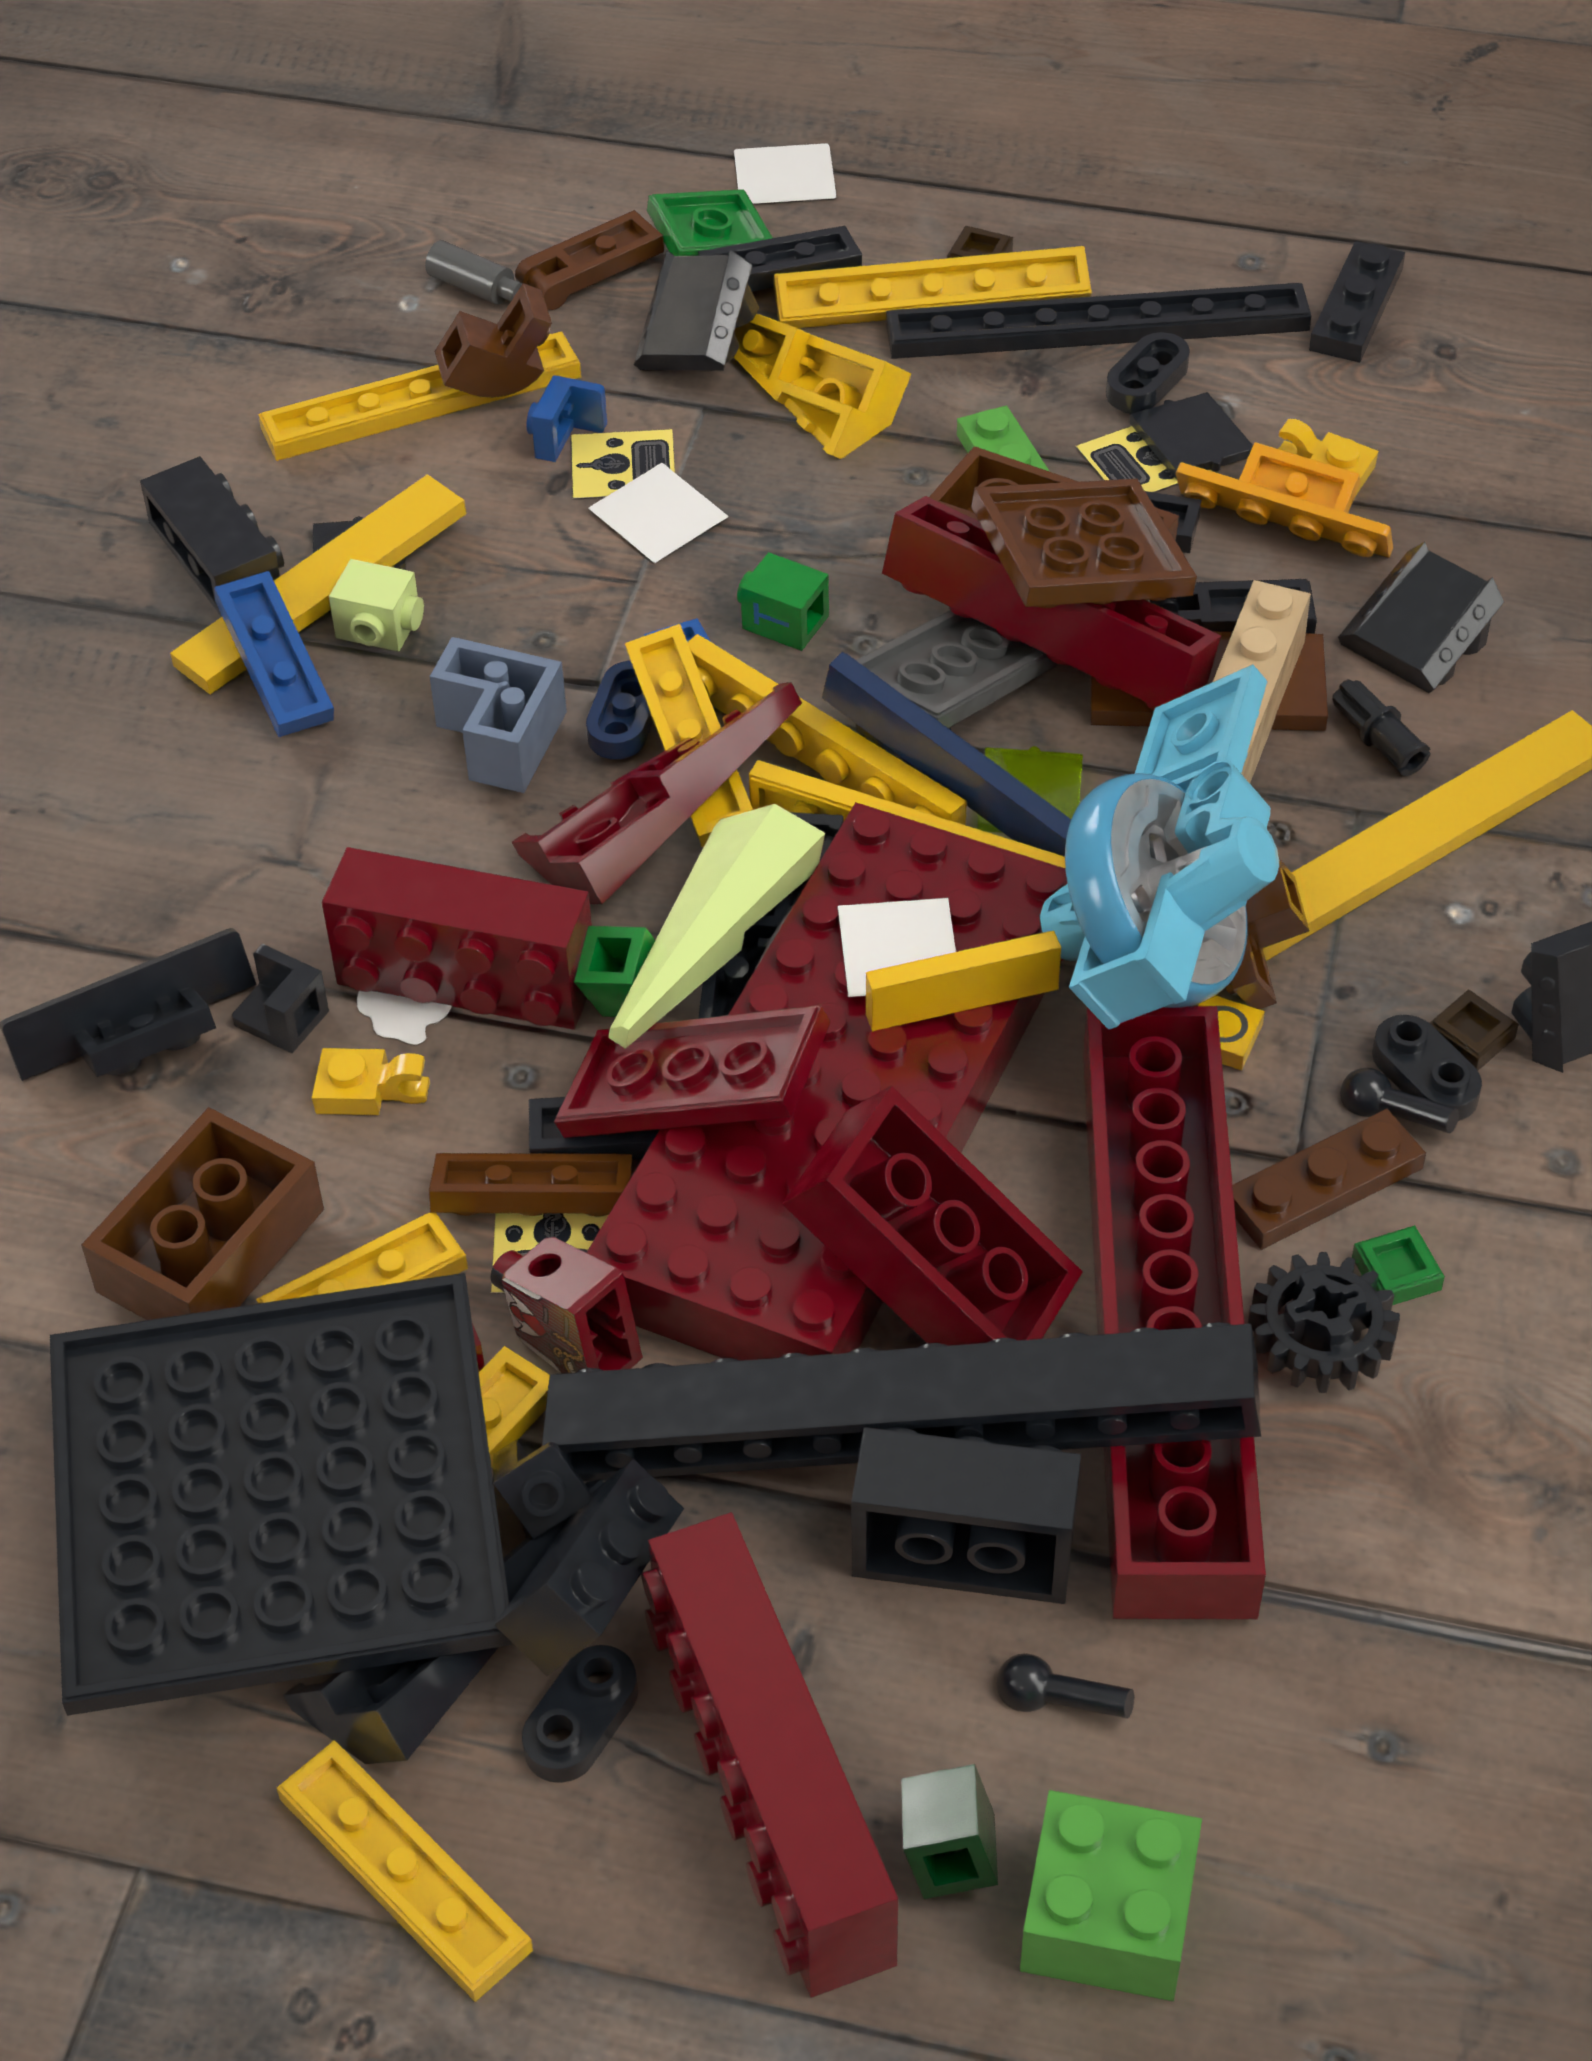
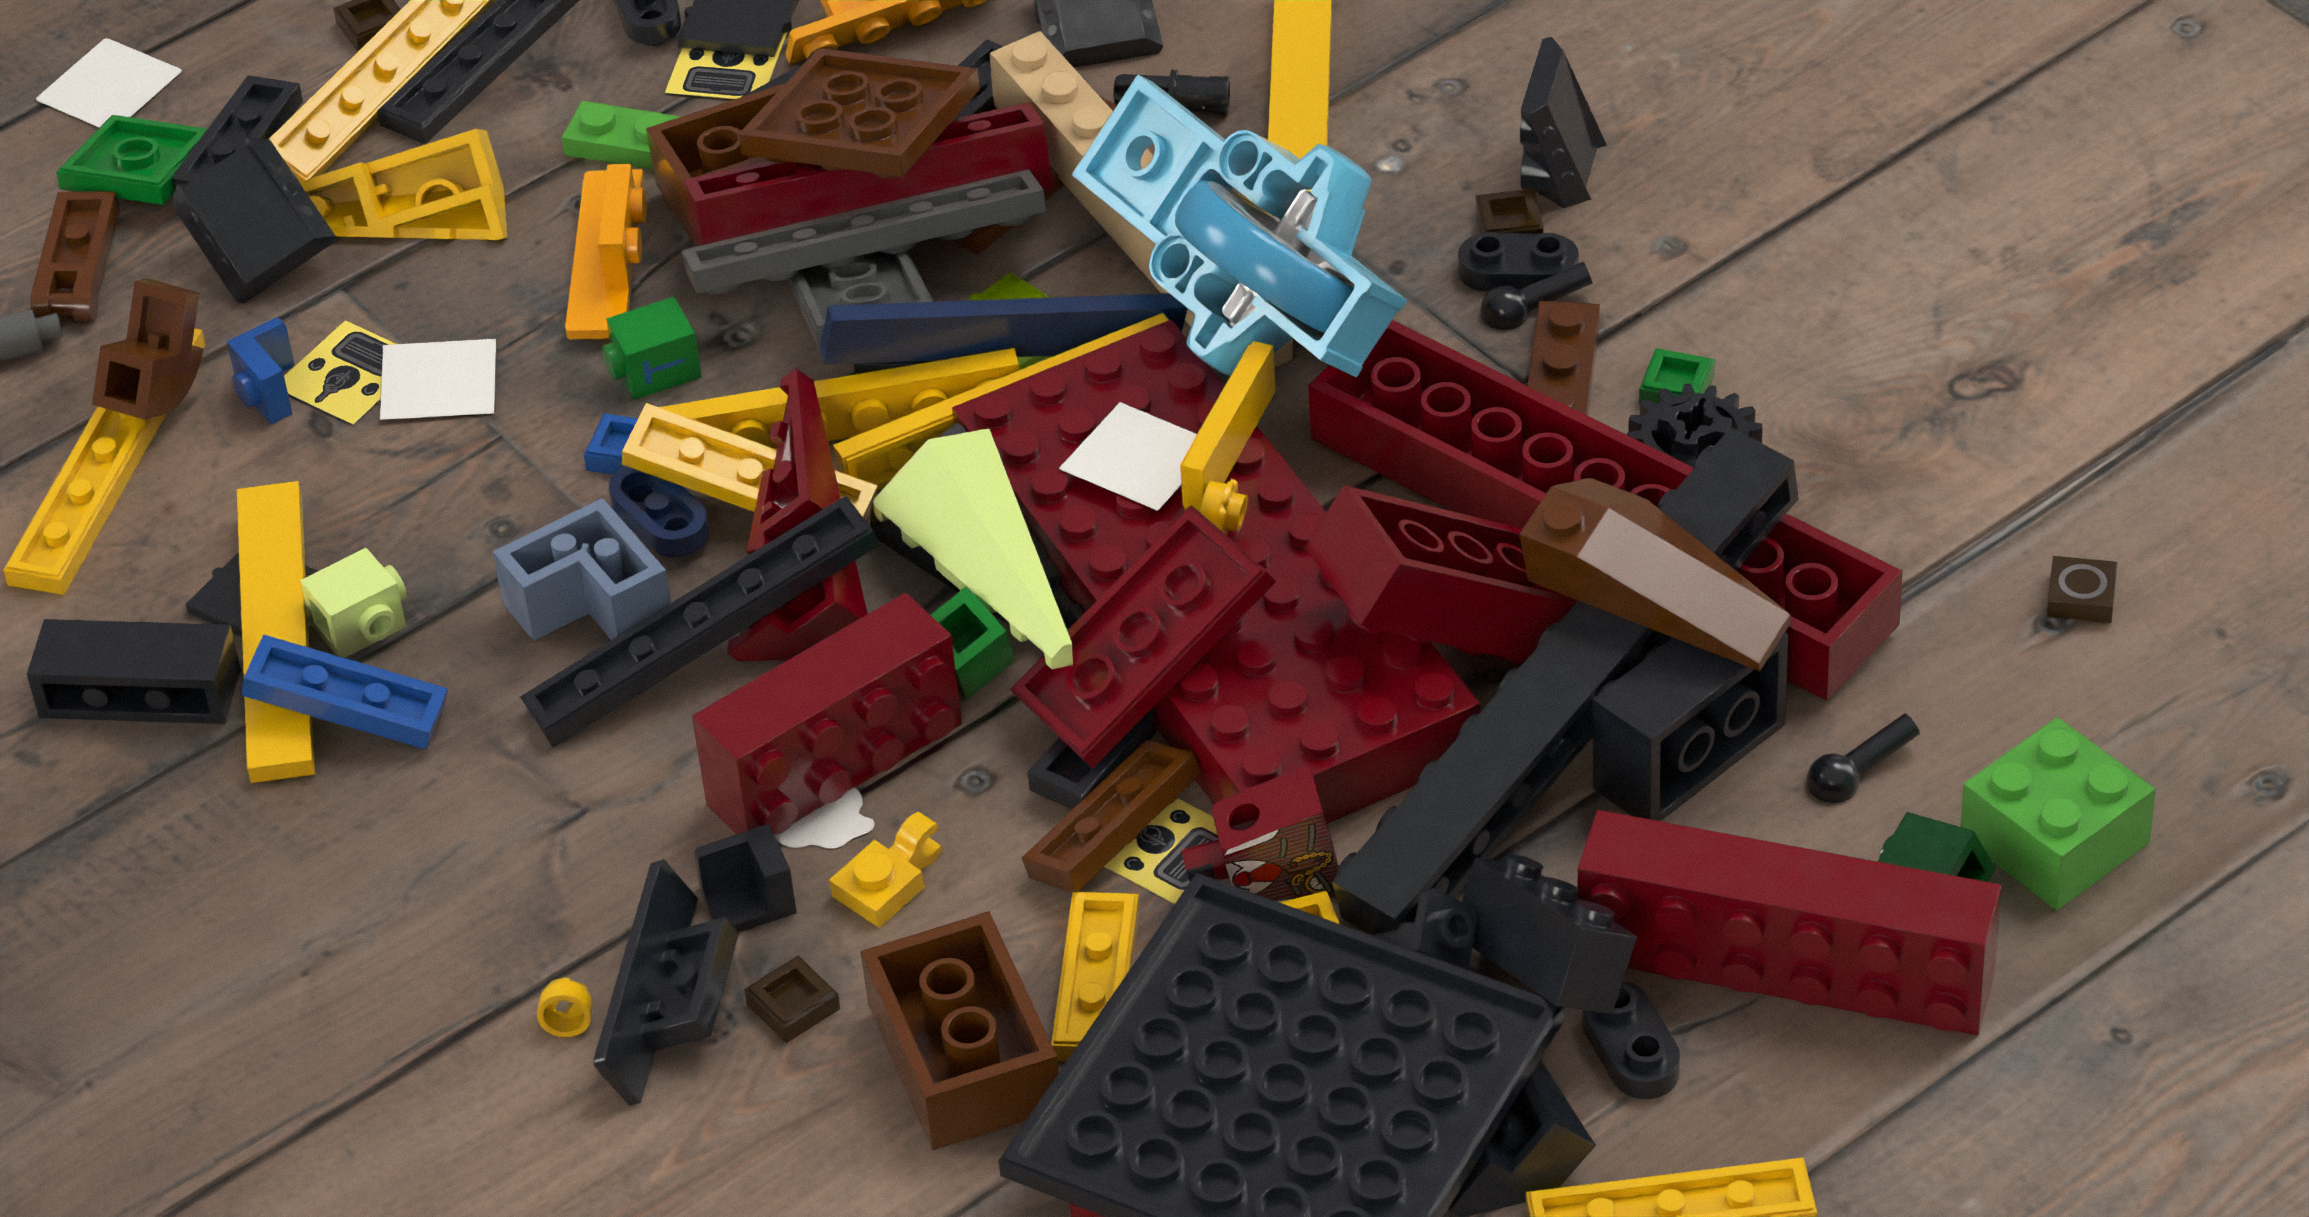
camera: 50 degrees left, 5 degrees down
none -> black tile [520,496,880,748]
none -> yellow hinge [537,977,593,1038]
none -> light orange bracket [565,164,647,340]
none -> dark grey plate [682,169,1047,295]
none -> dark brown tile [744,955,840,1043]
none -> yellow plate [1200,479,1248,535]
none -> reddish brown wedge [1519,478,1791,671]
none -> dark brown tile [2047,556,2117,623]

